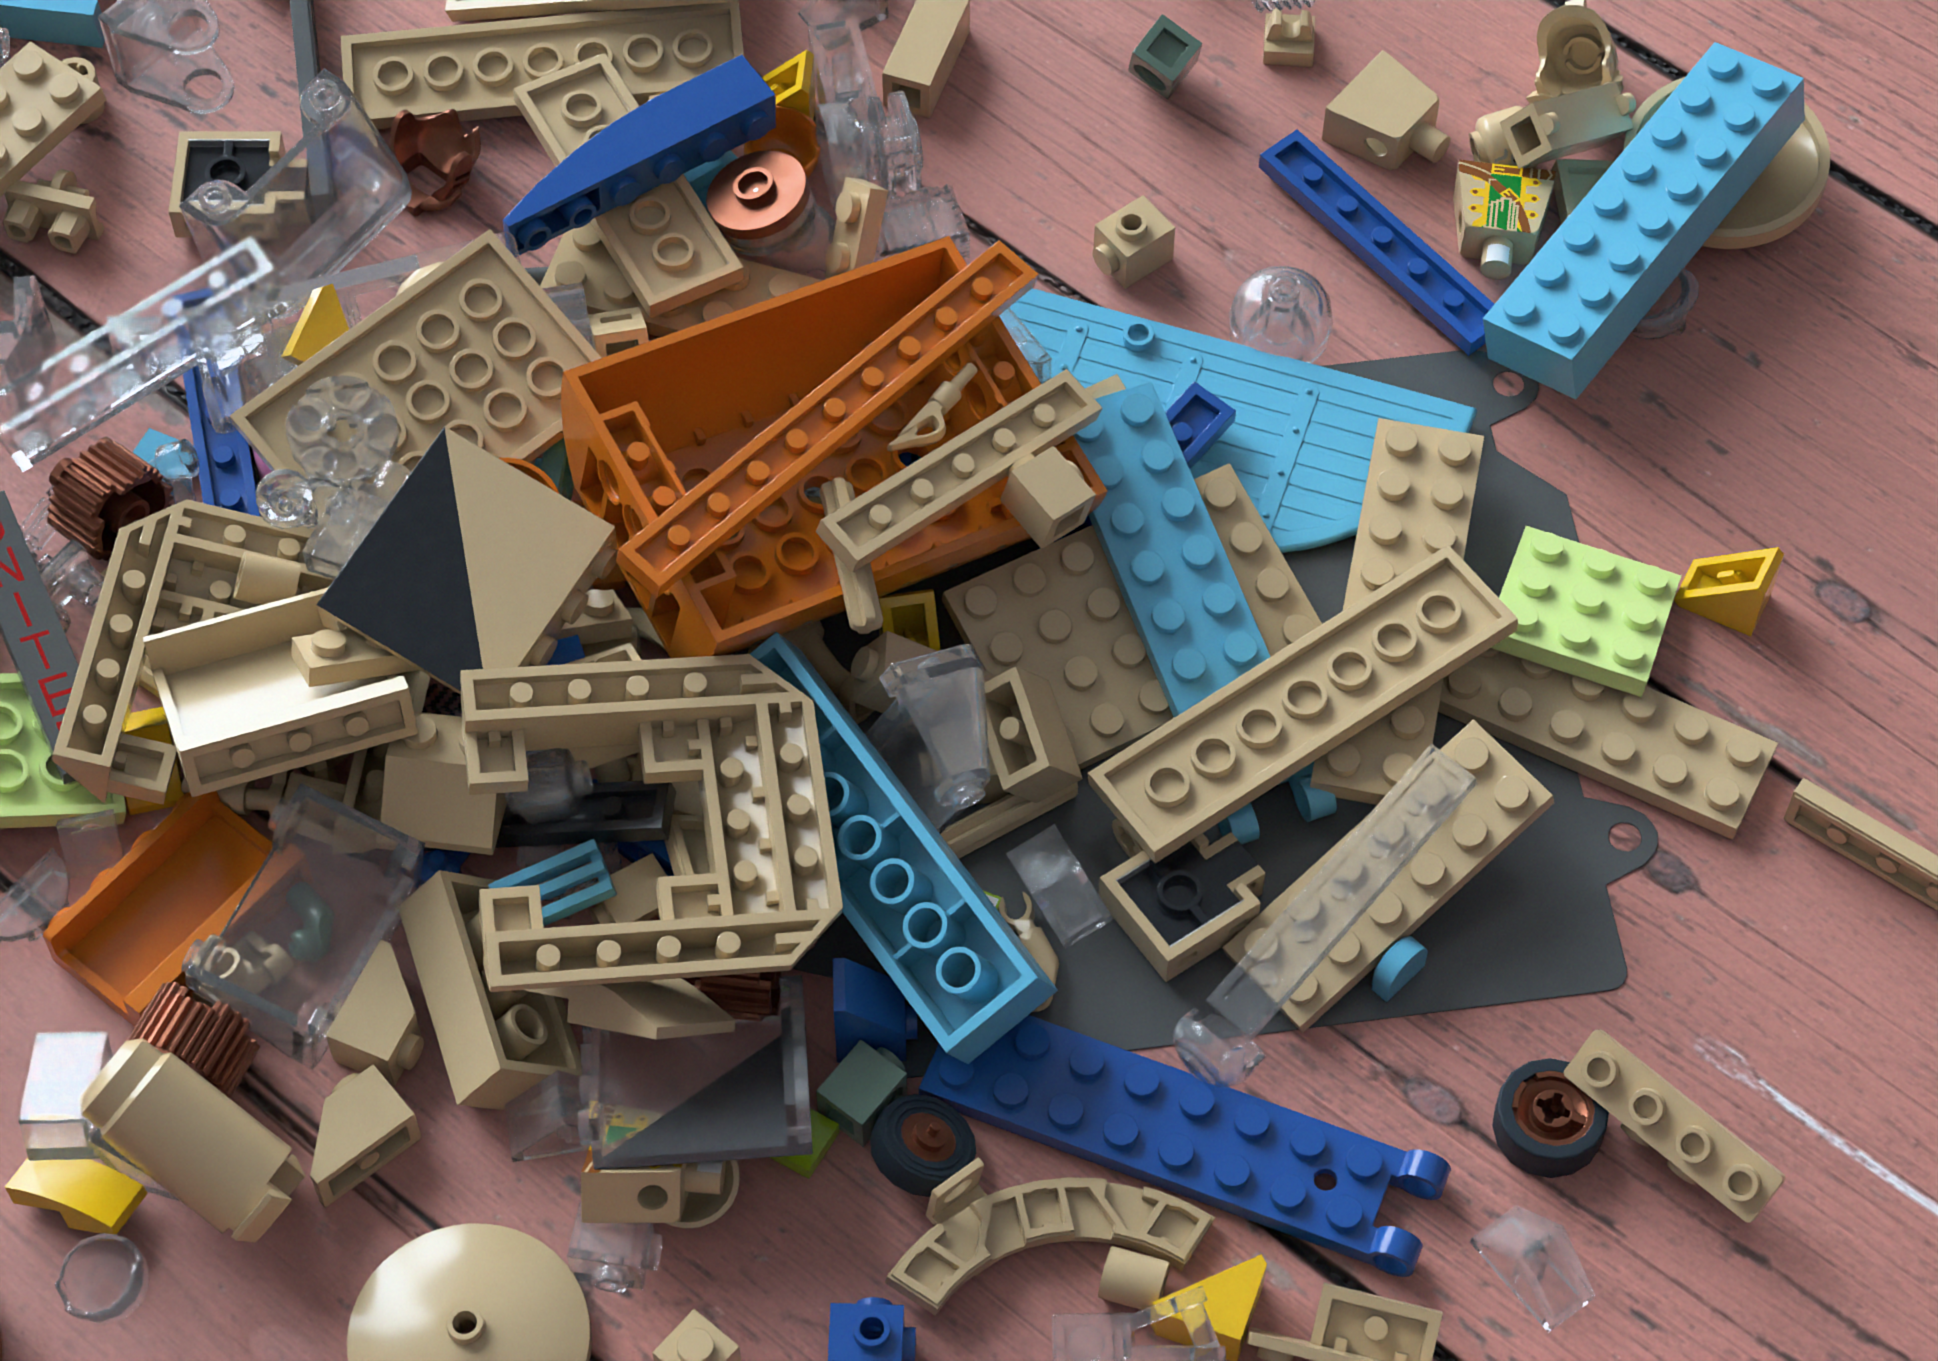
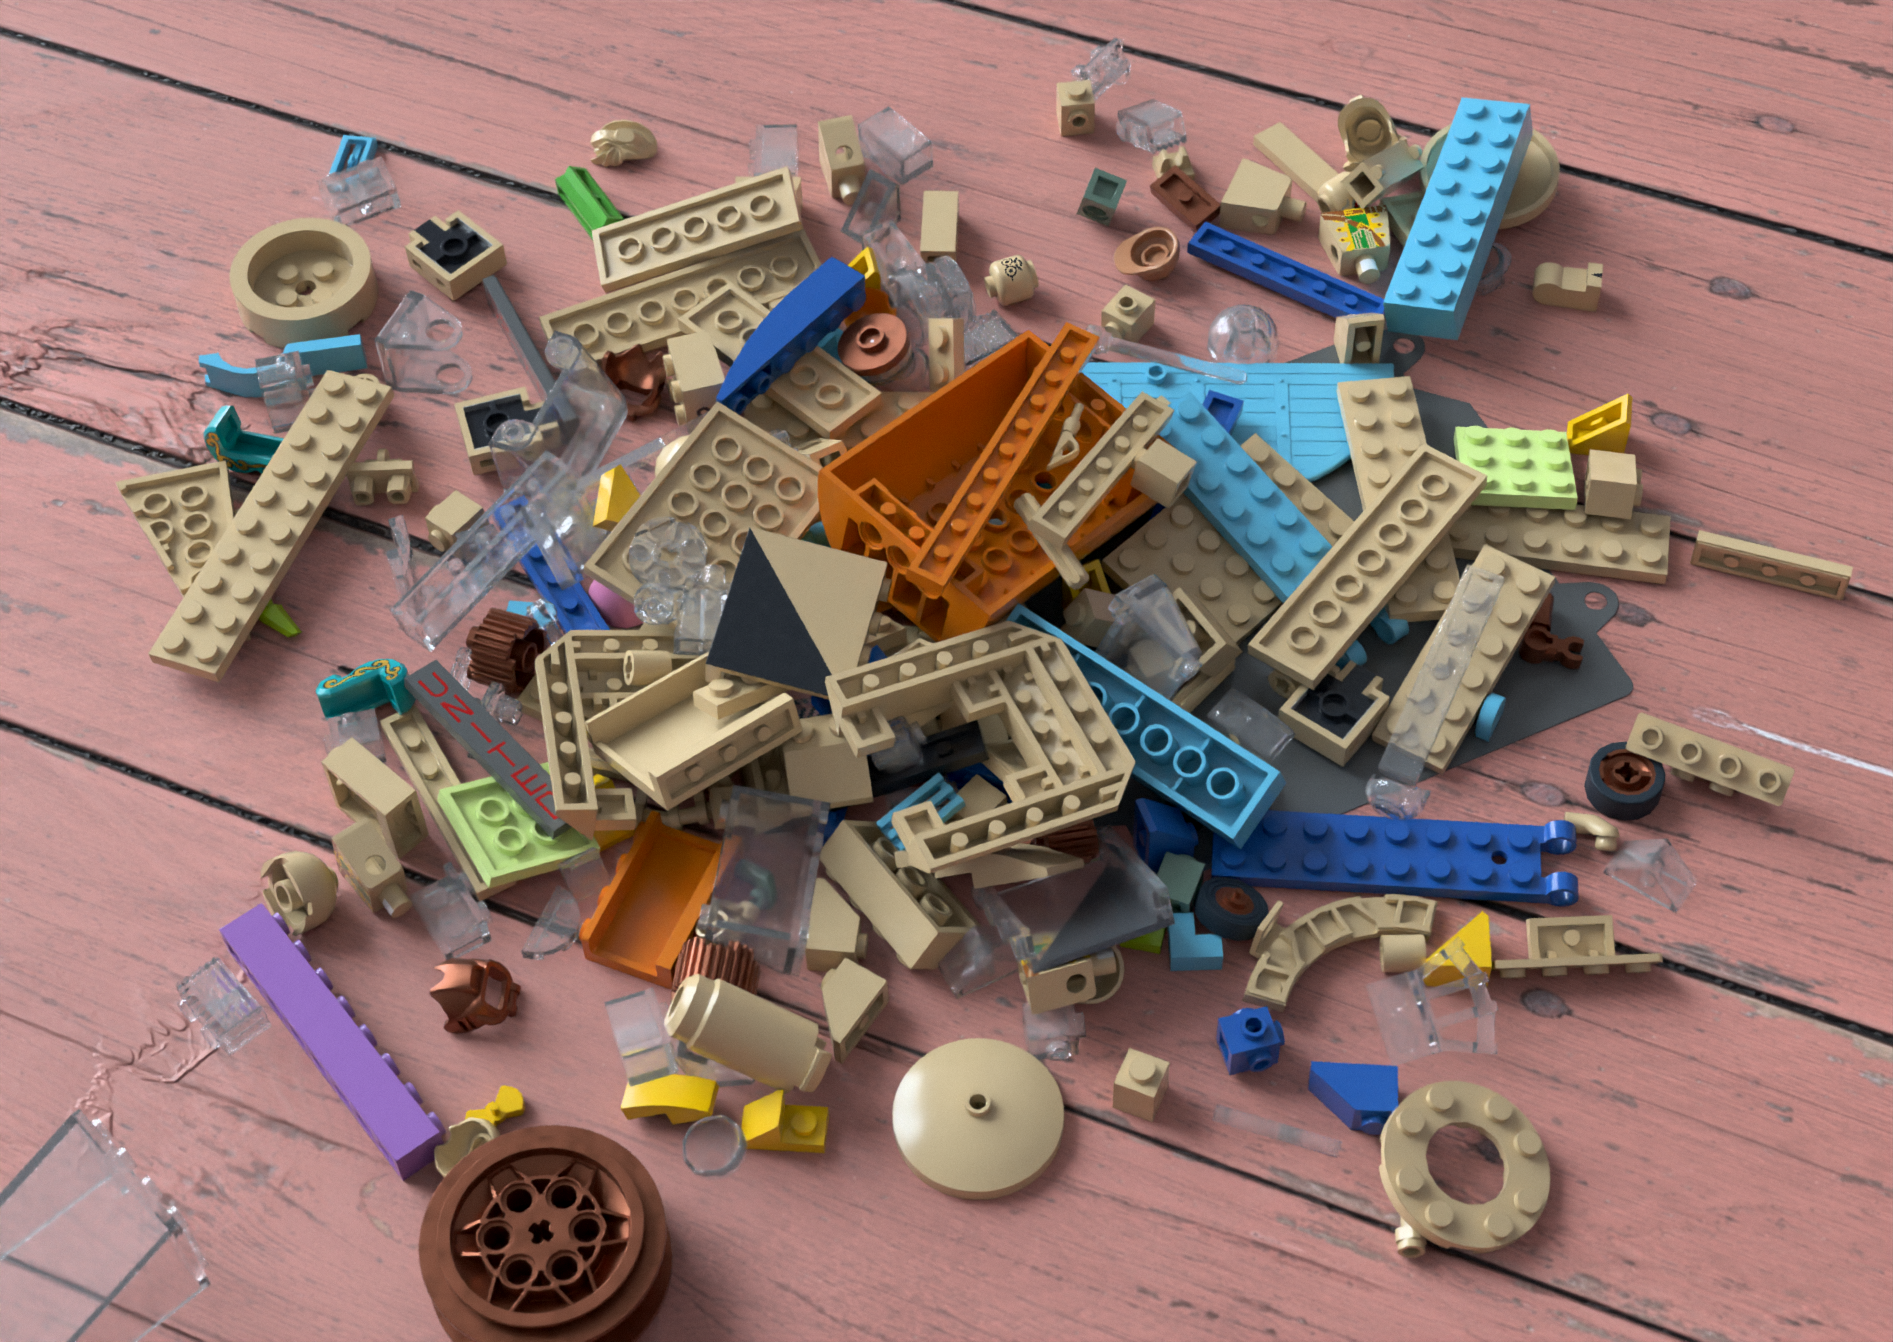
camera: 15 degrees left, 5 degrees down
none -> tan brick [425,490,488,558]
none -> tan brick [663,330,725,435]
none -> yellow slope [739,1090,829,1153]
none -> tan head [984,255,1039,306]
none -> clear piece [1086,324,1247,385]
none -> nougat hat [1114,227,1180,281]
none -> copper plate [1150,165,1221,232]
none -> medium azure piece [1167,913,1223,971]
none -> tan tile [1253,122,1338,202]
none -> tan slope [1334,313,1385,363]
none -> copper bar [1519,593,1584,669]
none -> tan leg [1533,262,1603,312]
none -> tan arm [1564,812,1620,851]
none -> tan brick [1584,449,1643,519]

